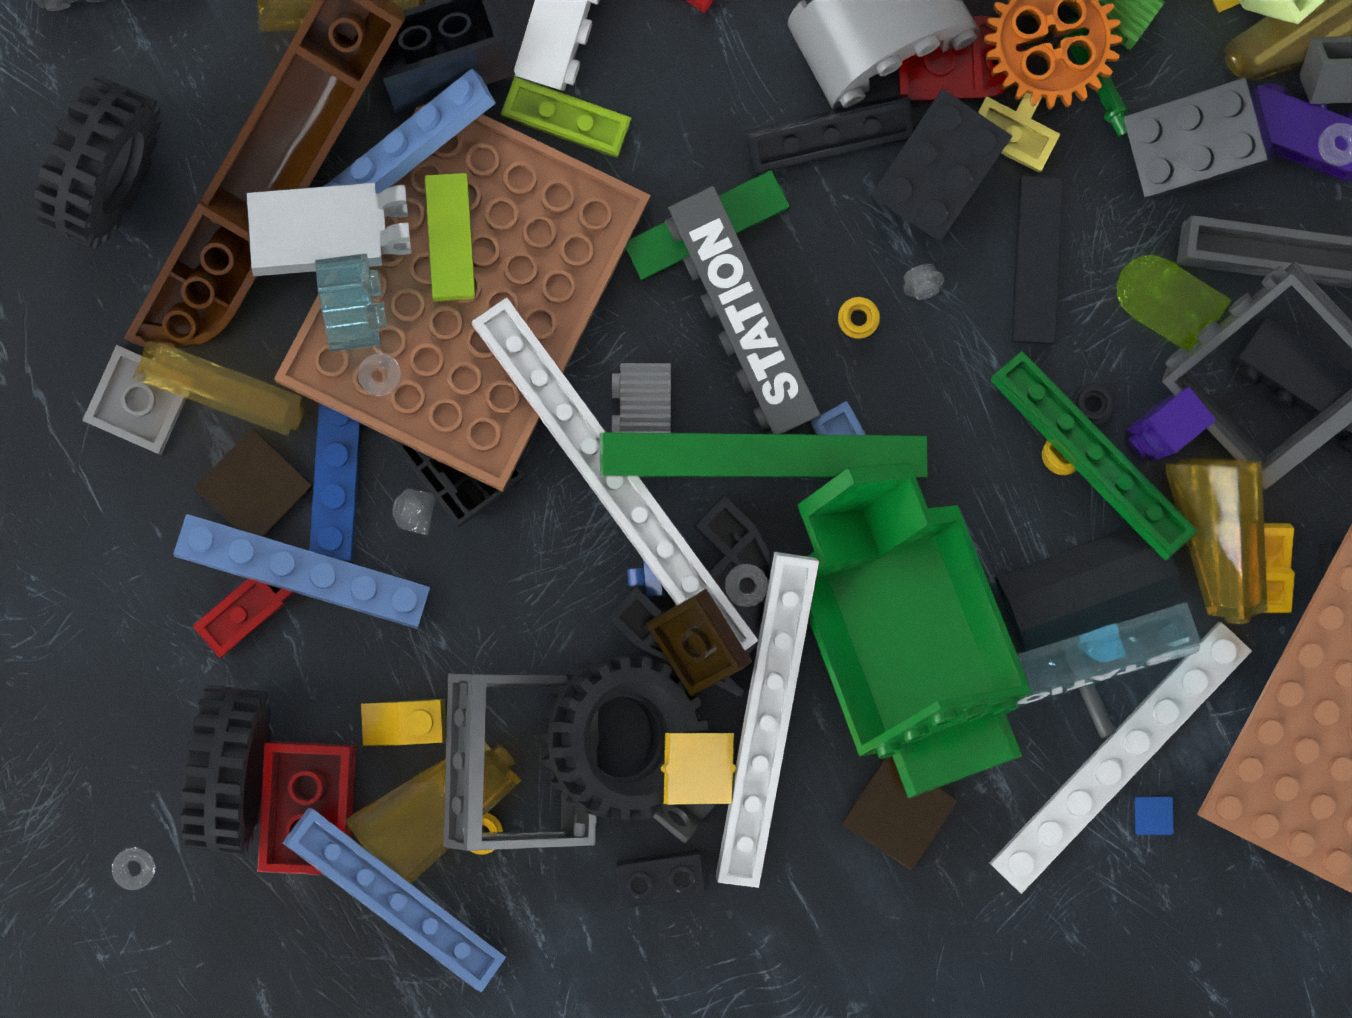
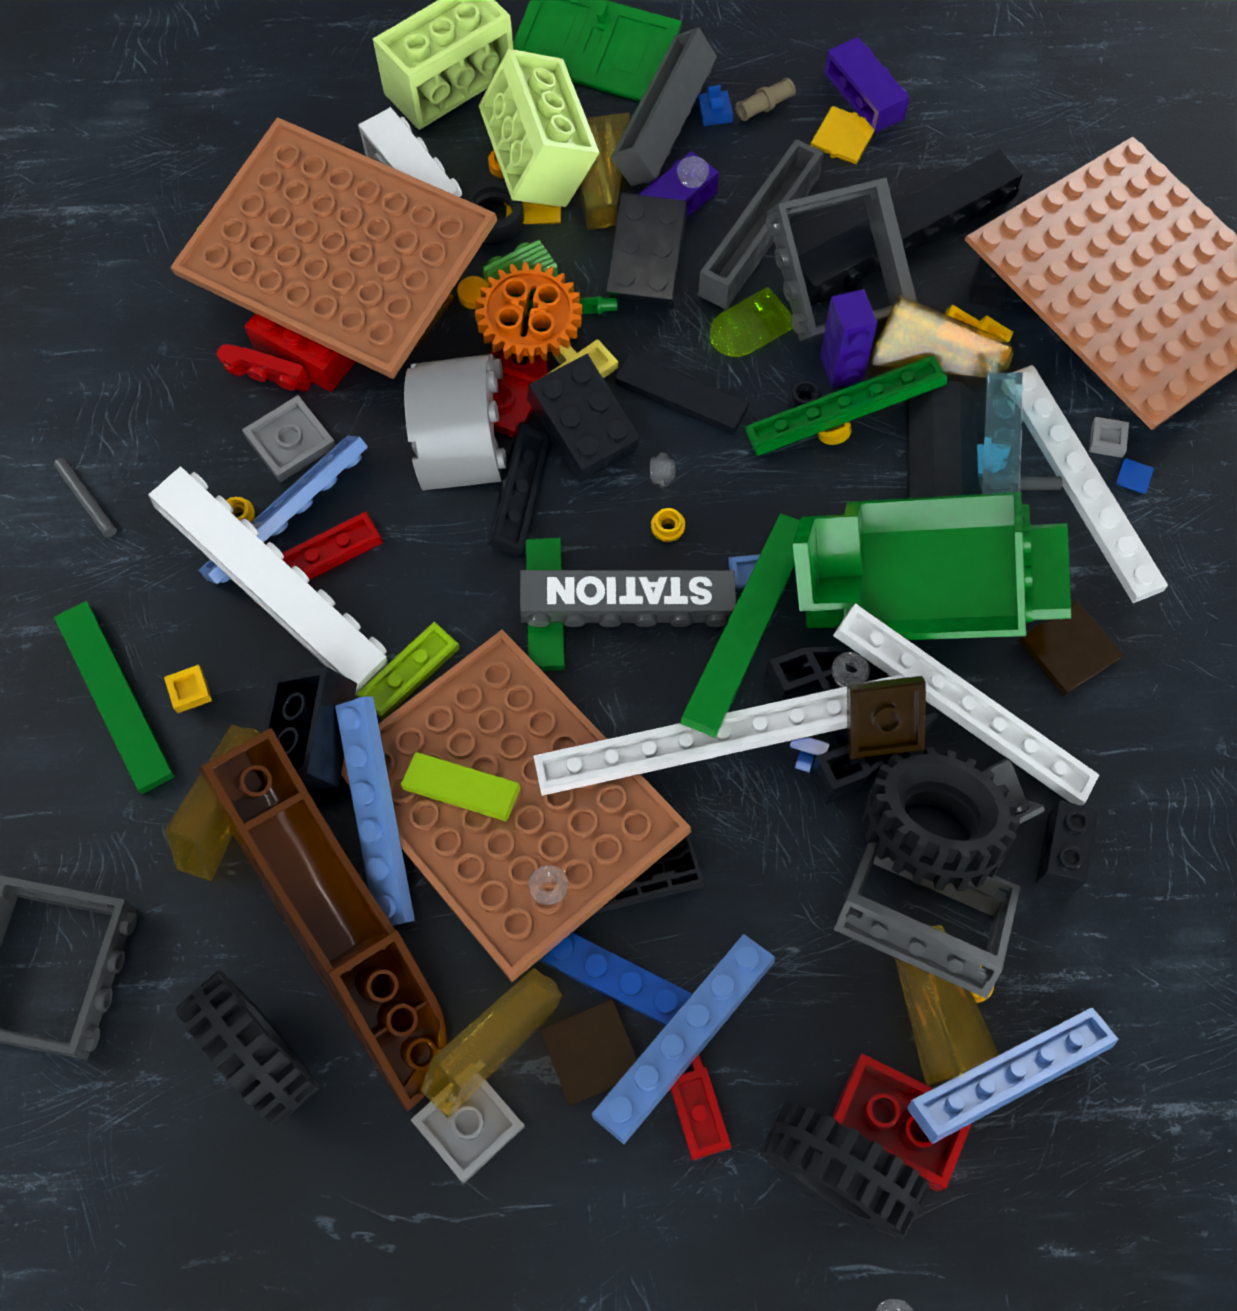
camera: 65 degrees left, 20 degrees down
tile [247,183,411,276] -> none
clear light blue brick [315,253,387,352] -> none
yellow slope [361,699,447,746] -> none
clear plate [392,489,436,535] -> none
light grey brick [612,363,671,433] -> none
yellow piece [661,733,736,805] -> none
none -> light grey tile [1089,417,1129,458]

